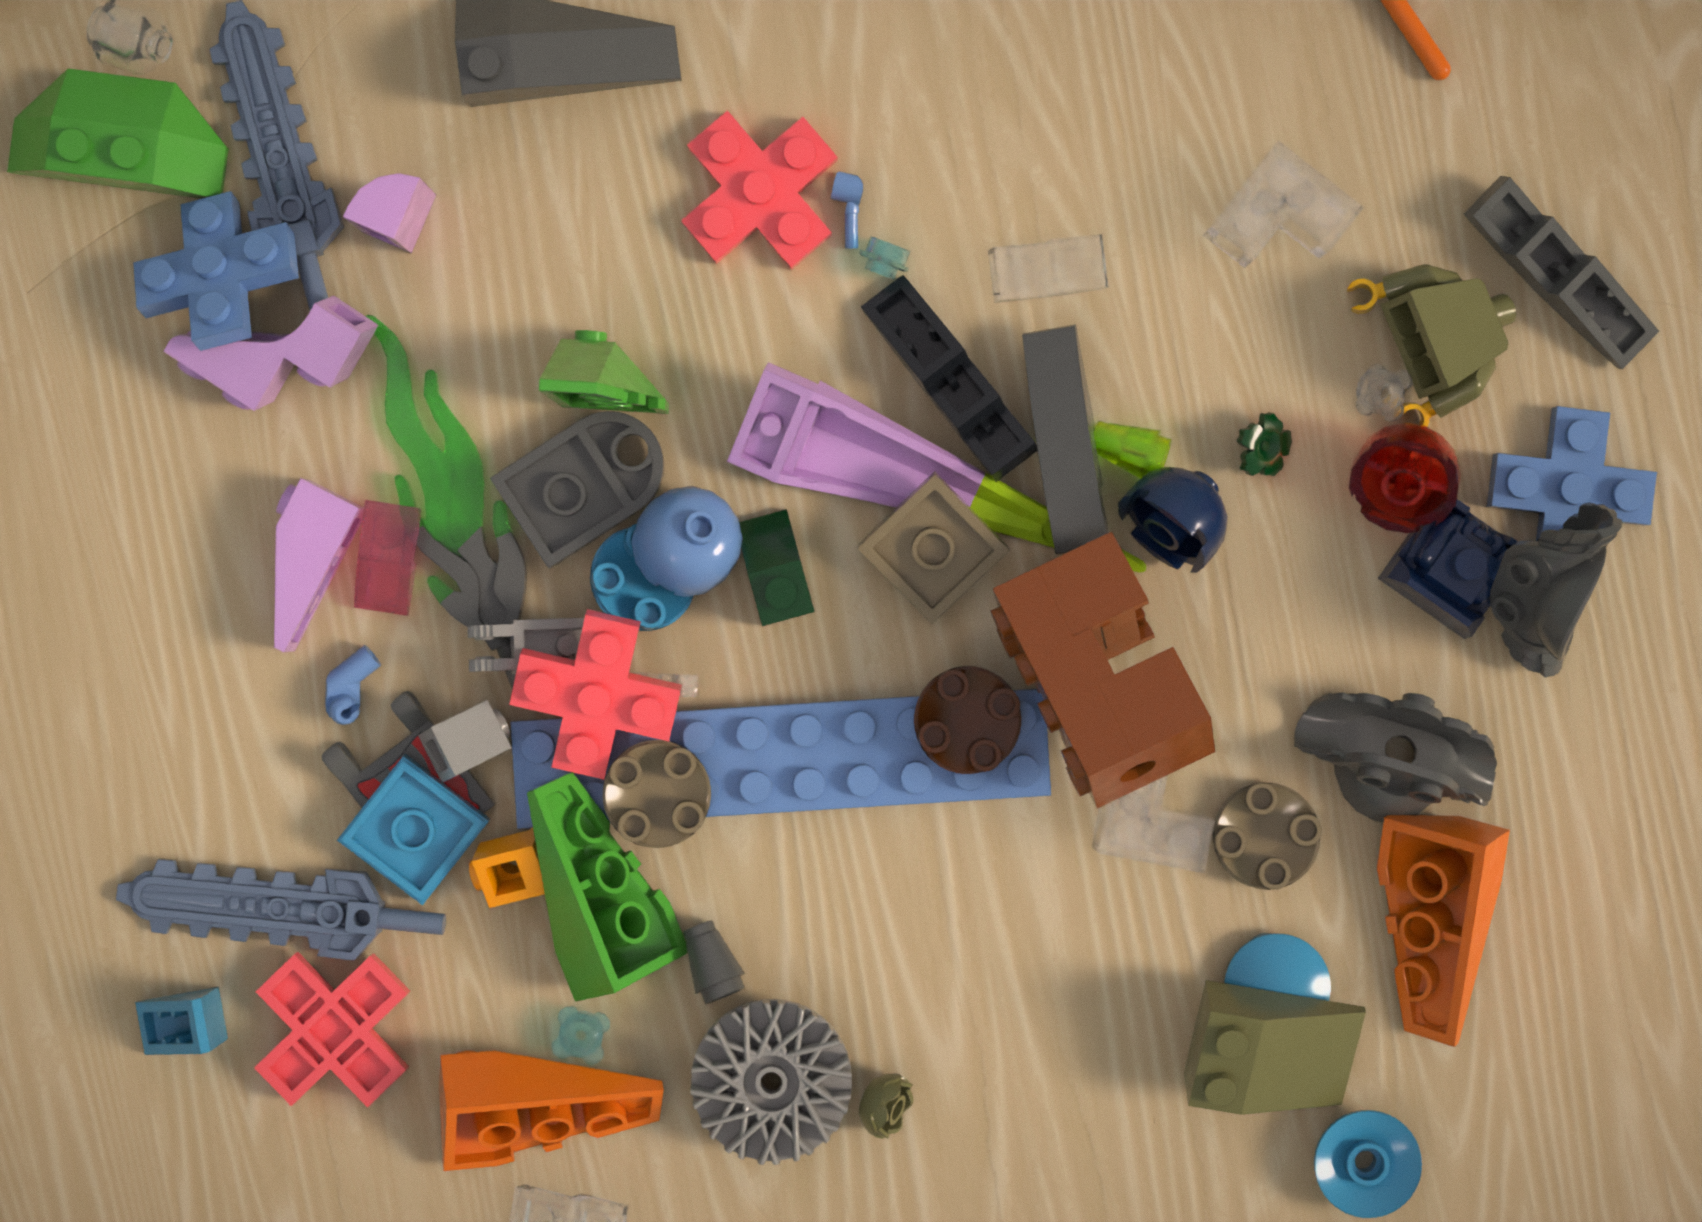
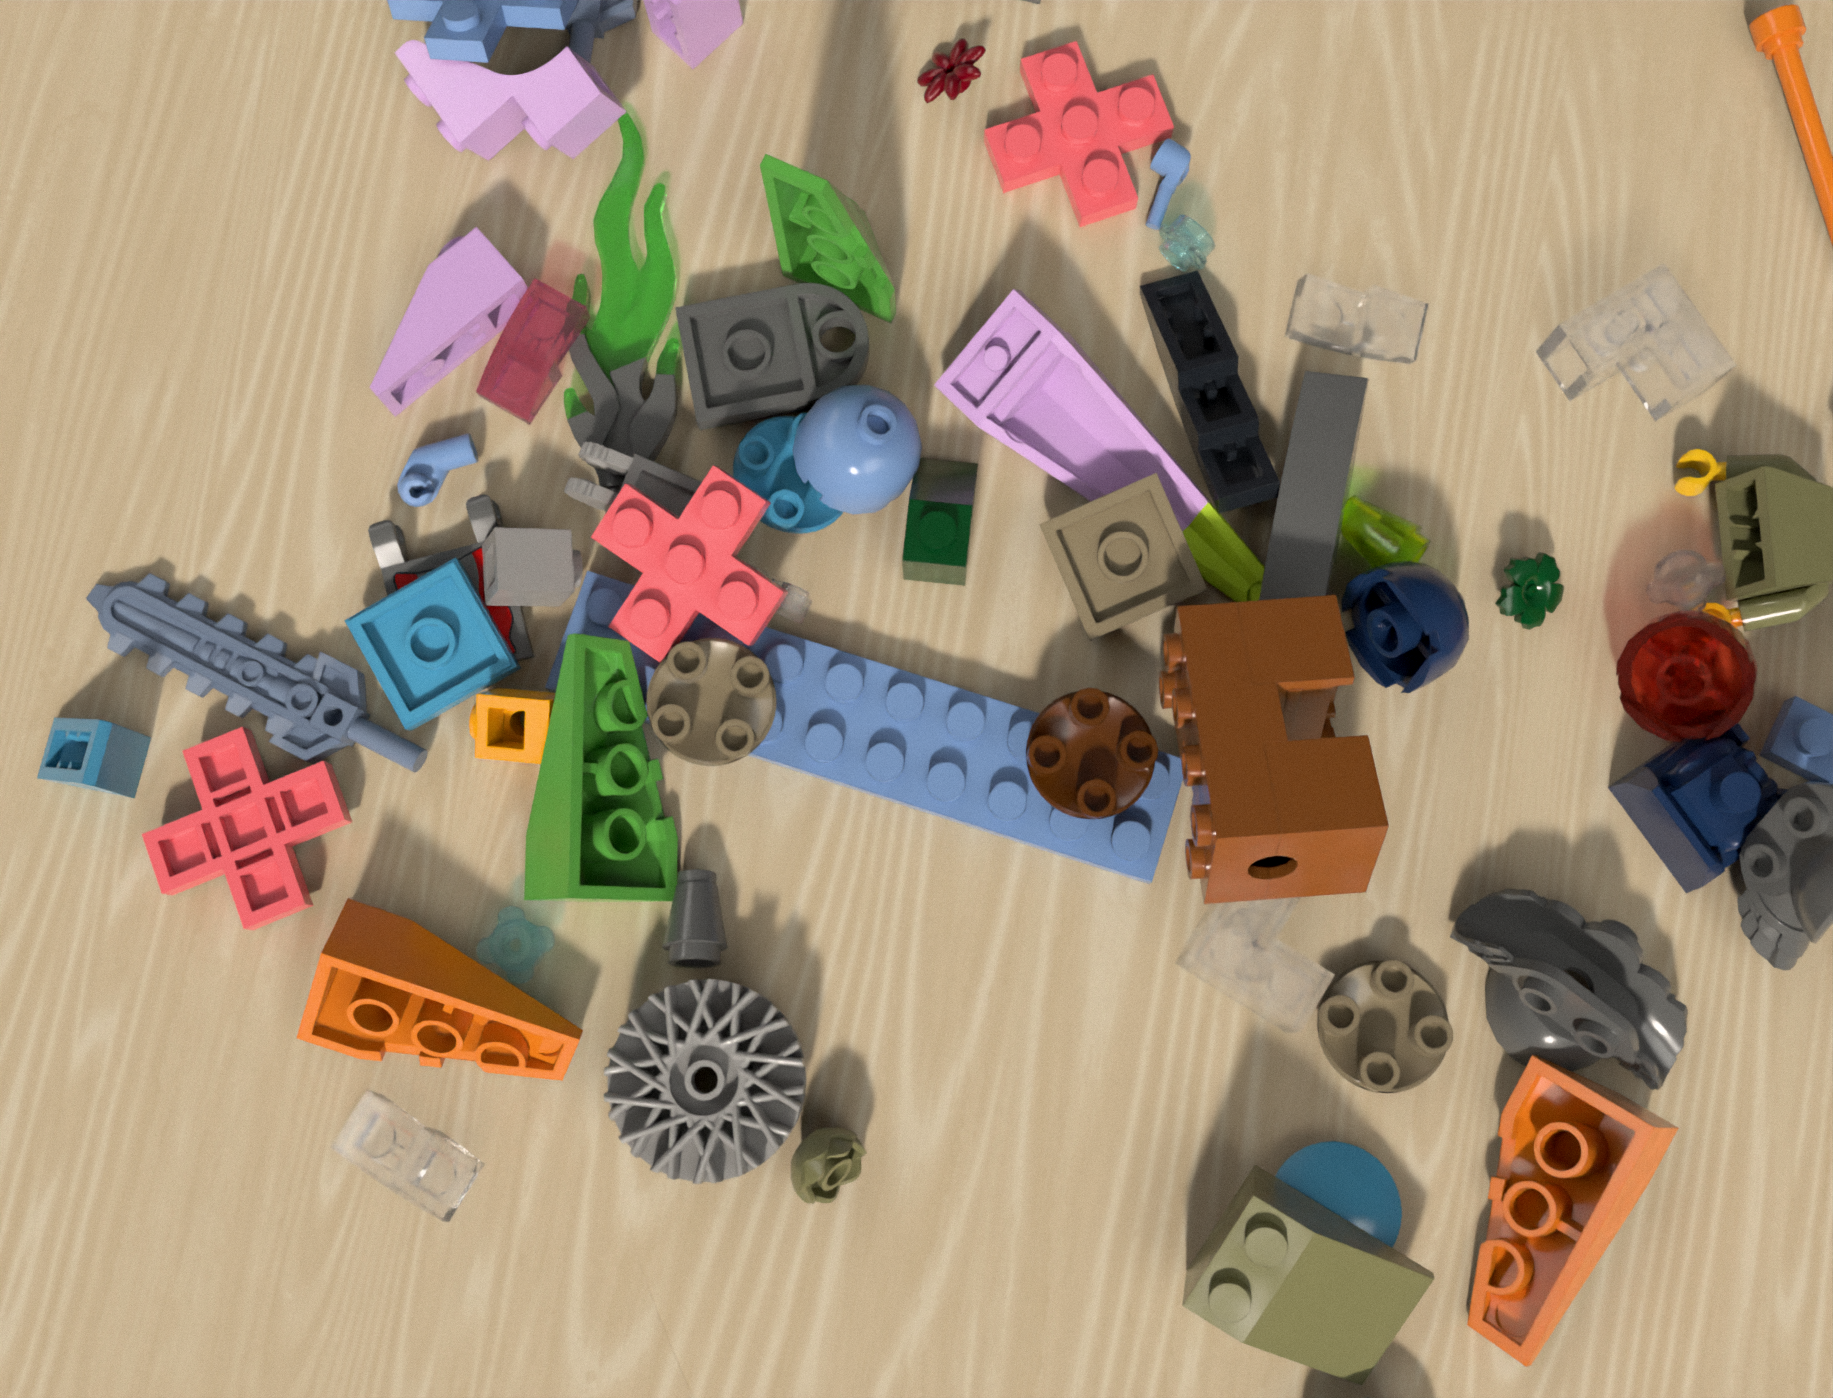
camera: 25 degrees right, 10 degrees down
none -> dark red plant [917,38,986,103]

